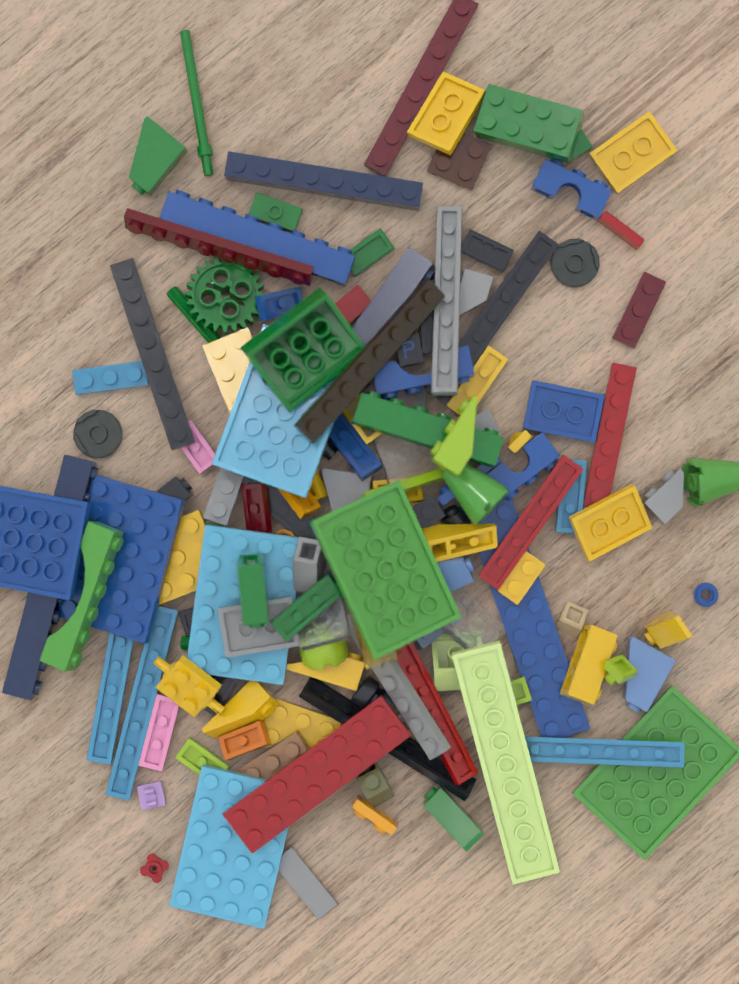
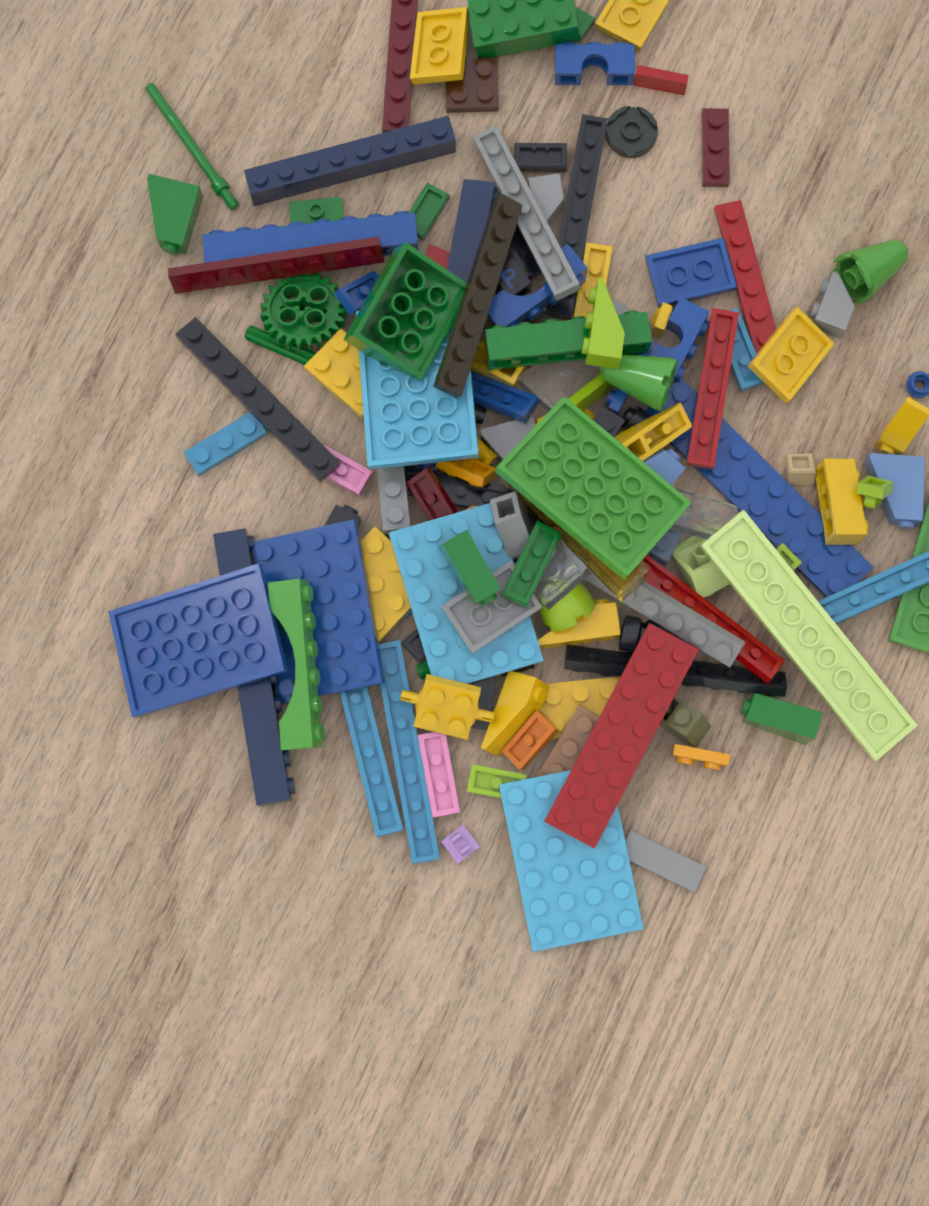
camera: 20 degrees left, 10 degrees down
pearl dark grey tile [73,410,122,458] -> none
red plate [140,854,169,883] -> none
yellow plate [497,551,546,605] -> none

